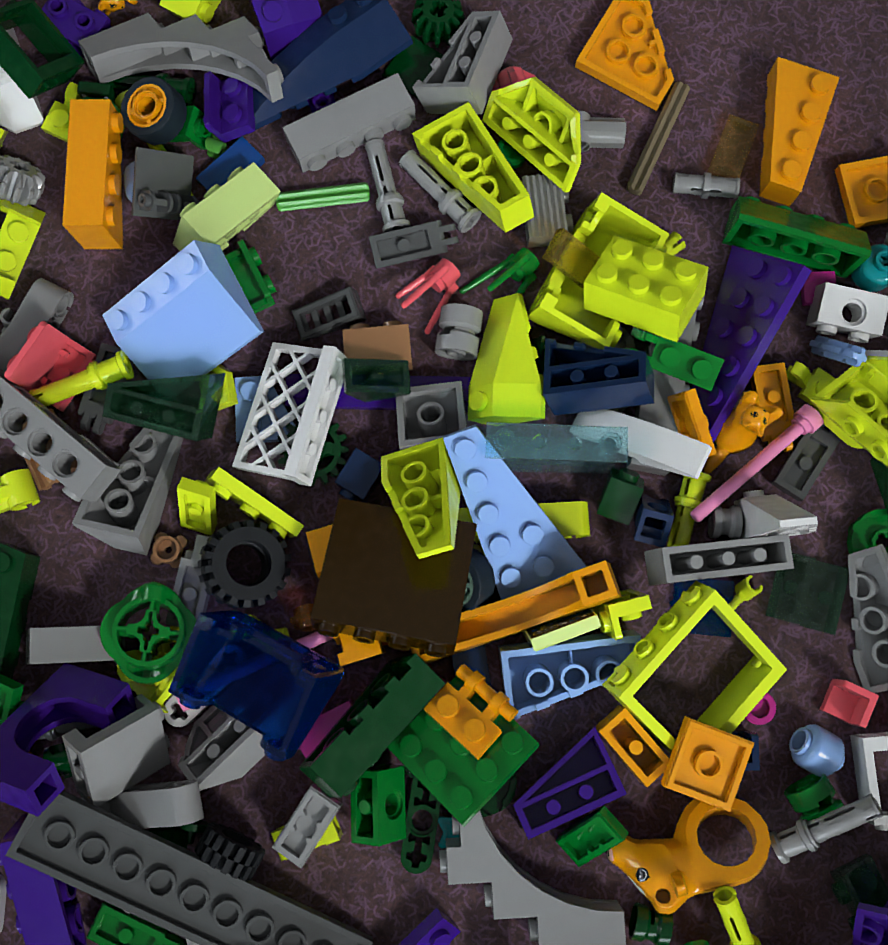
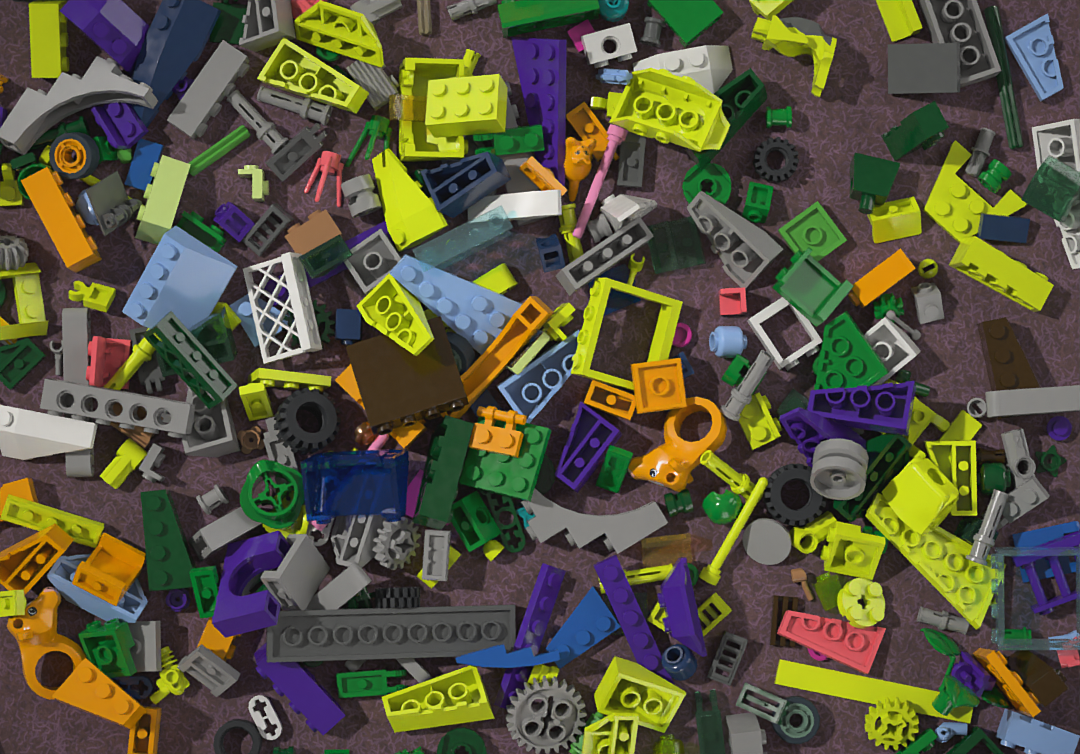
camera: 30 degrees left, 5 degrees up
dark green brick [597,467,644,525] -> none
none -> neon yellow plate [68,281,116,313]
none -> light grey bracket [139,443,166,483]
none -> dark green fence [143,311,238,409]
none -> light grey bush [196,484,229,515]
none -> dark purple bracket [213,202,255,242]
none -> yellowish green bracket [238,165,269,202]
none -> light grey gear [373,515,421,570]
none -> neon yellow hinge [483,540,505,561]
none -> neon yellow bracket [738,392,782,450]

